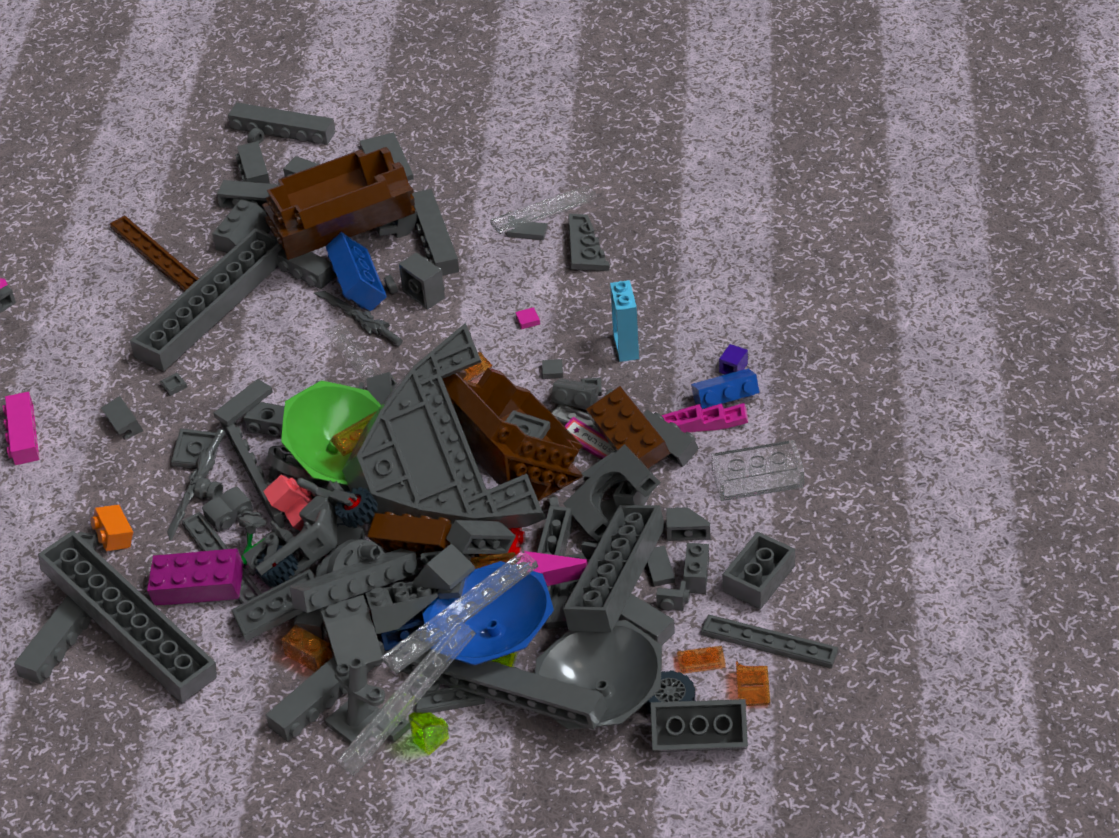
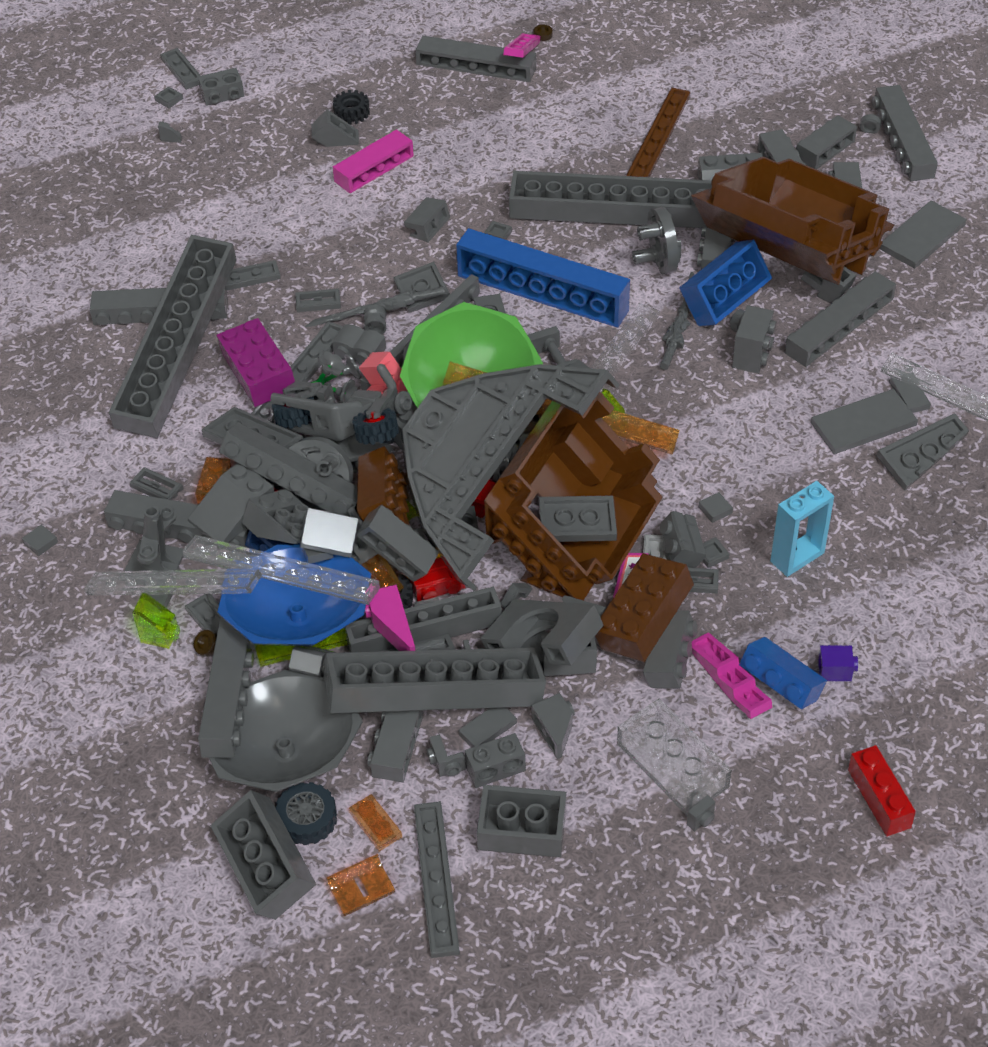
camera: 60 degrees right, 5 degrees up
orange piece [91,505,133,551] -> none
dark grey tile [214,379,273,427] -> none
dark pink tile [515,307,540,329] -> none
none -> dark grey tile [22,524,58,556]
none -> dark grey tile [130,467,183,500]
none -> dark brown tile [193,630,217,657]
none -> brick [289,646,336,678]
none -> dark grey tile [295,288,341,312]
none -> blue brick [456,228,630,328]
none -> dark grey piece [632,207,681,274]
none -> dark grey plate [687,795,716,832]
none -> dark grey tile [811,389,918,455]
none -> red brick [848,745,916,837]

